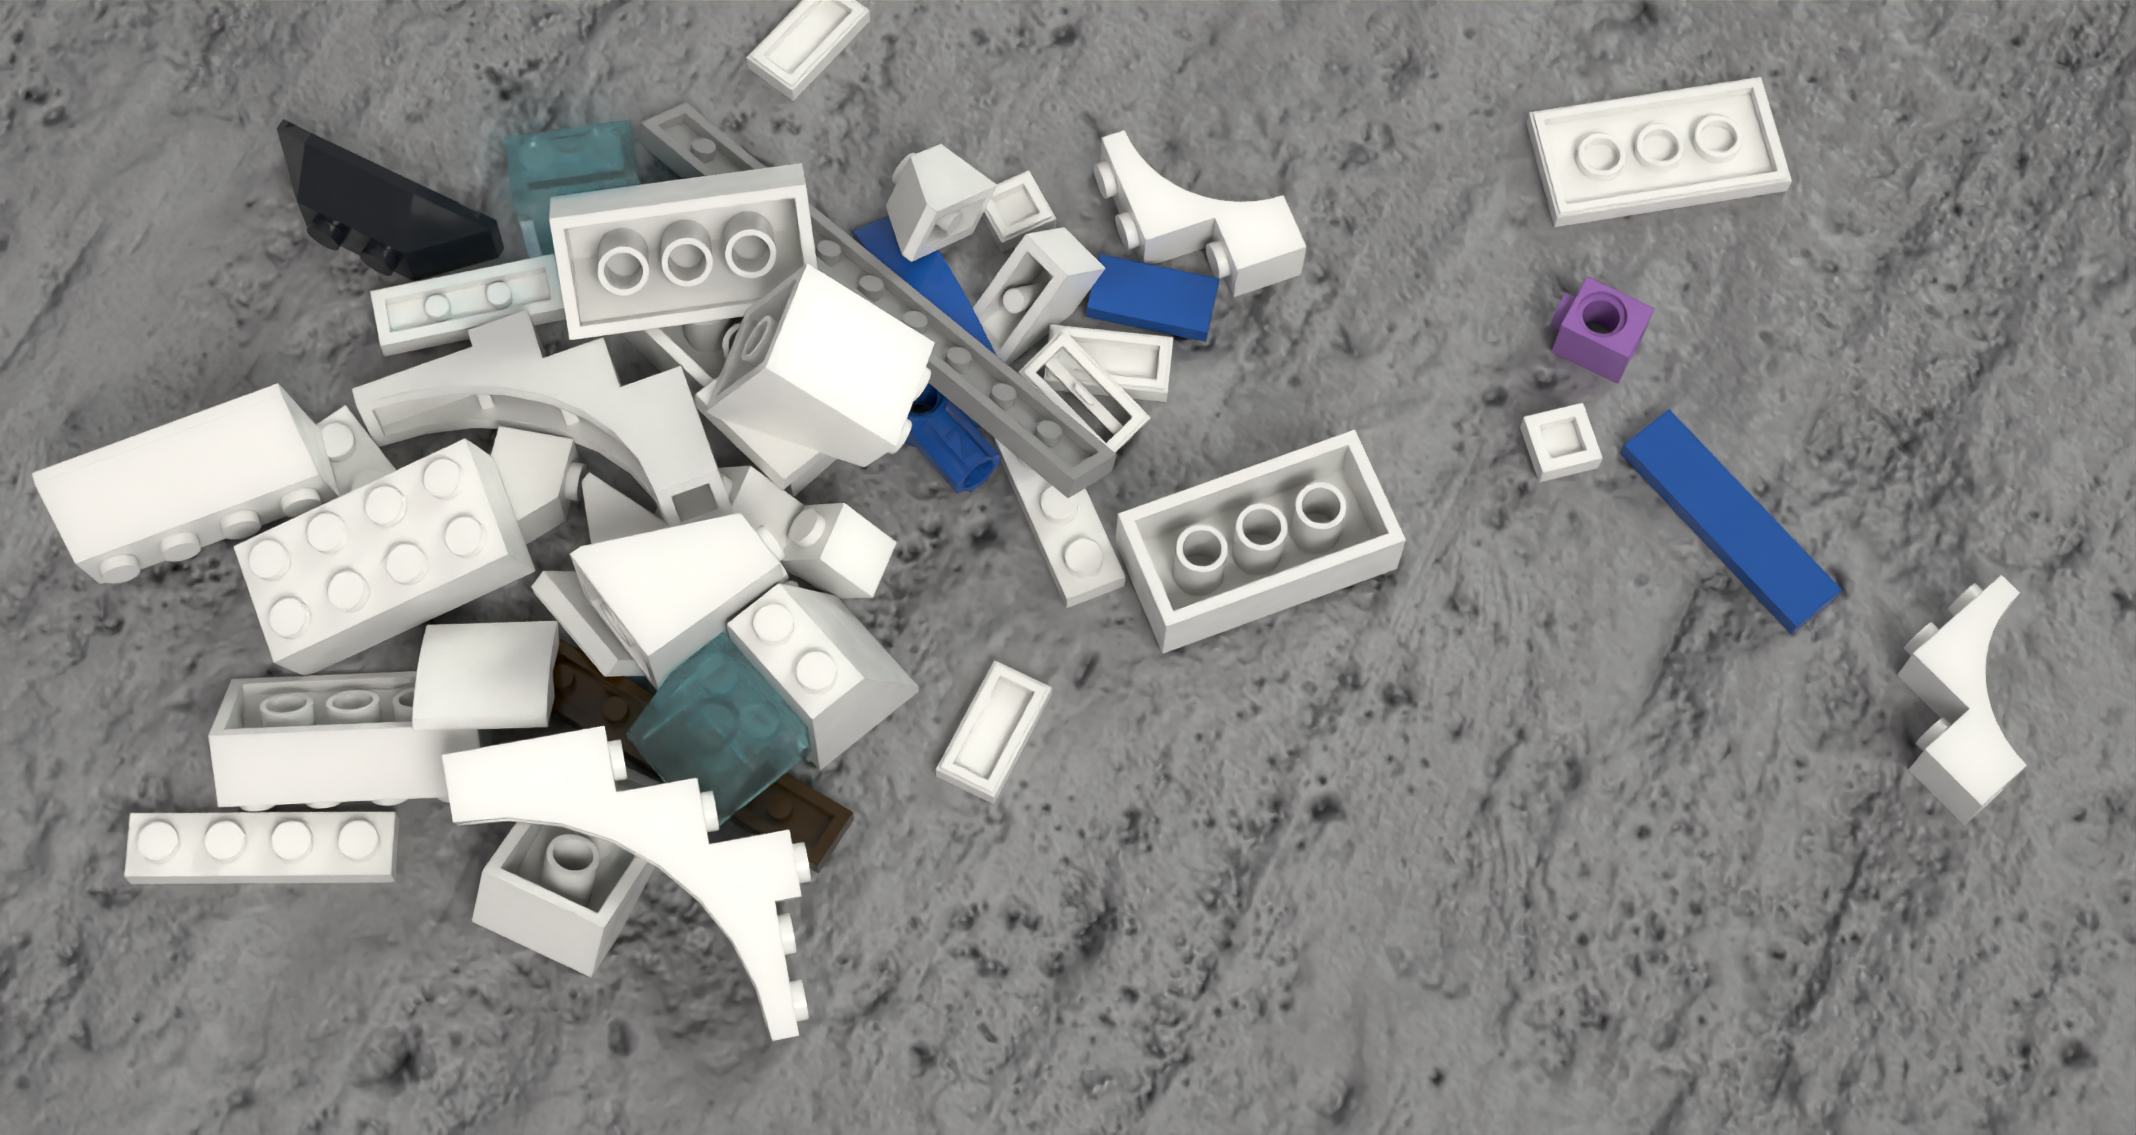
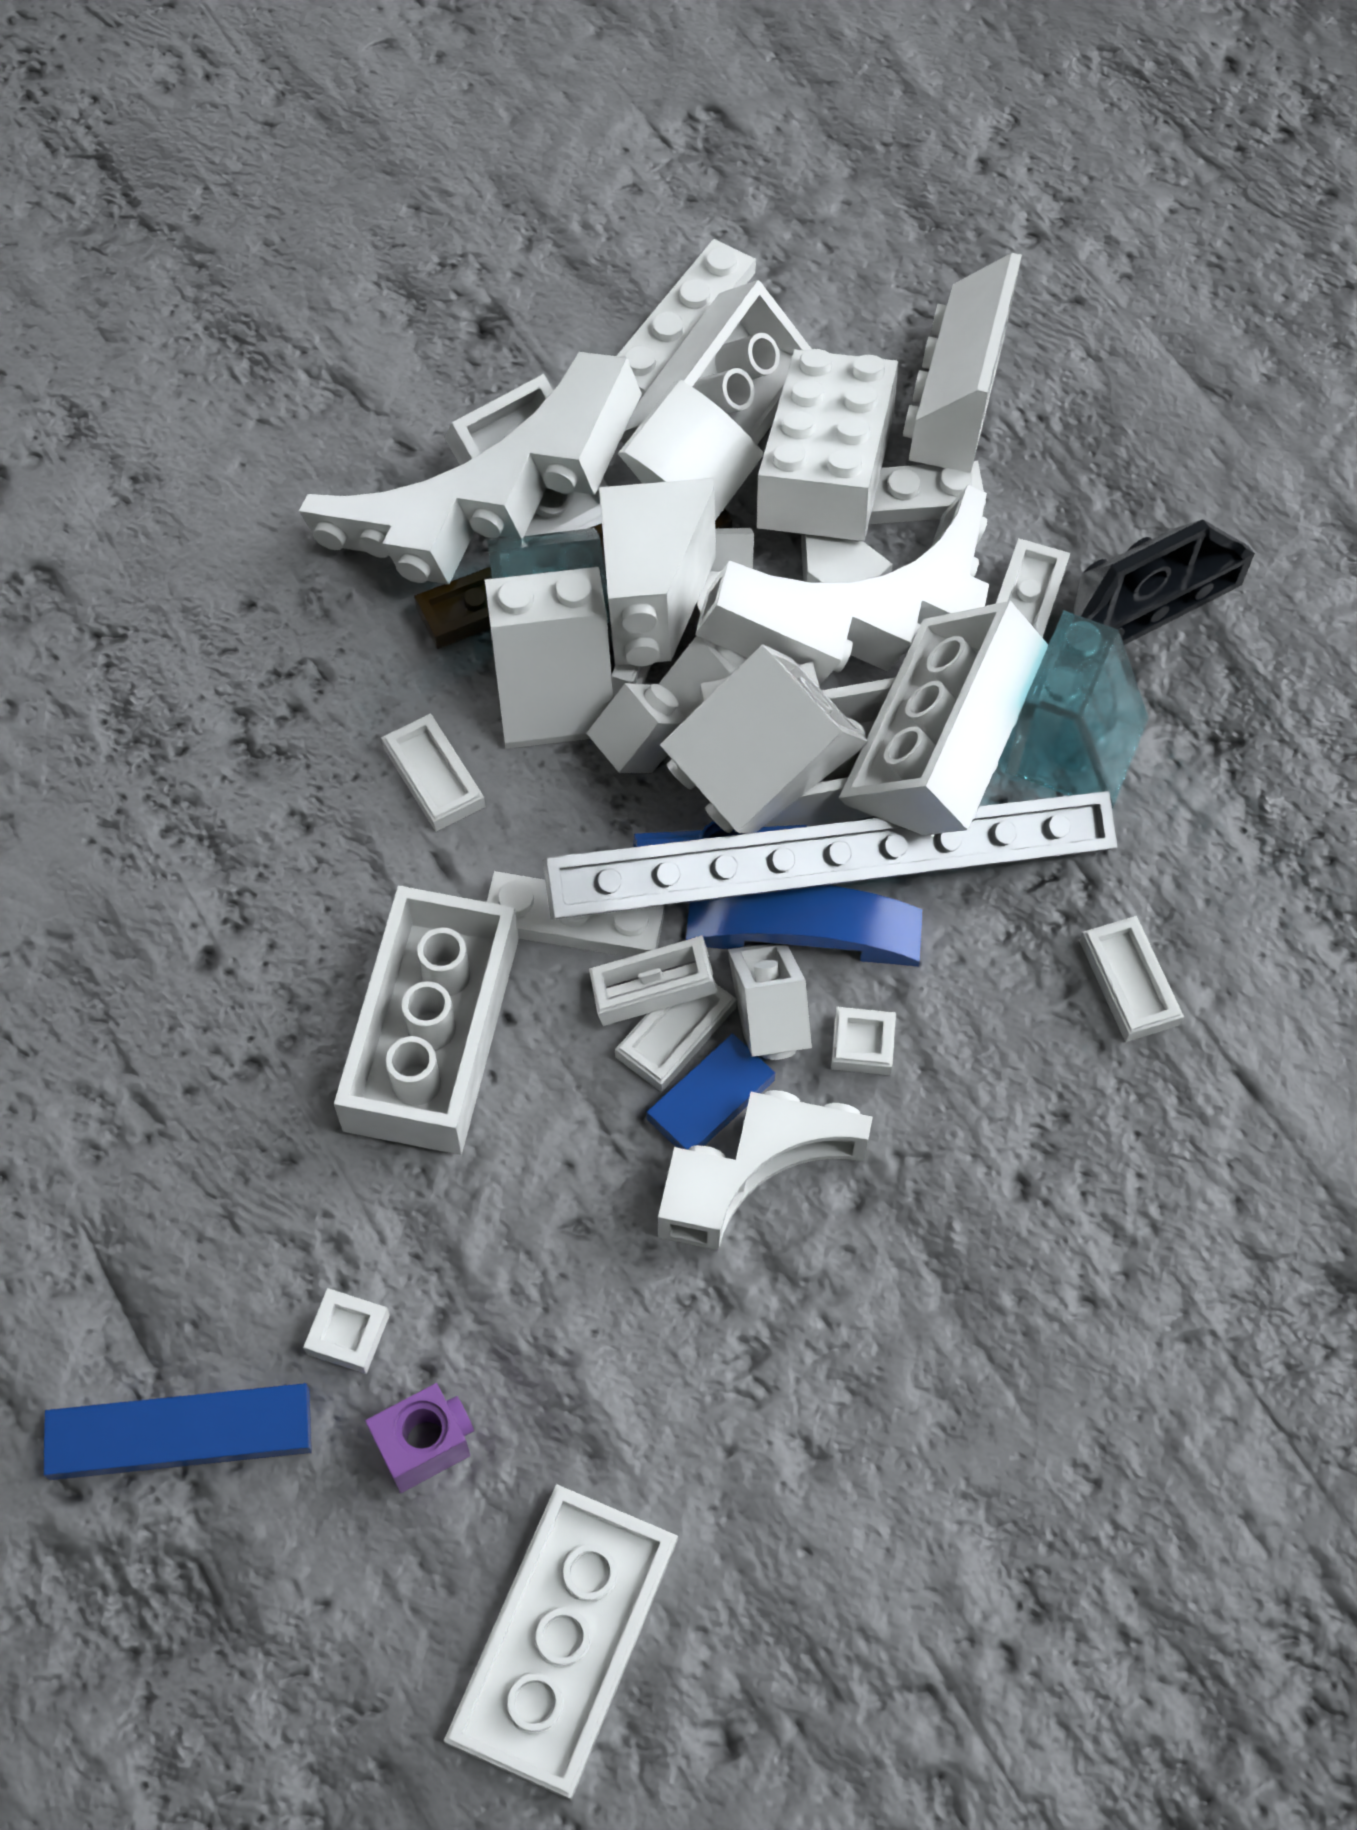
camera: 125 degrees right, 5 degrees down
white slope [886,144,997,262] -> none

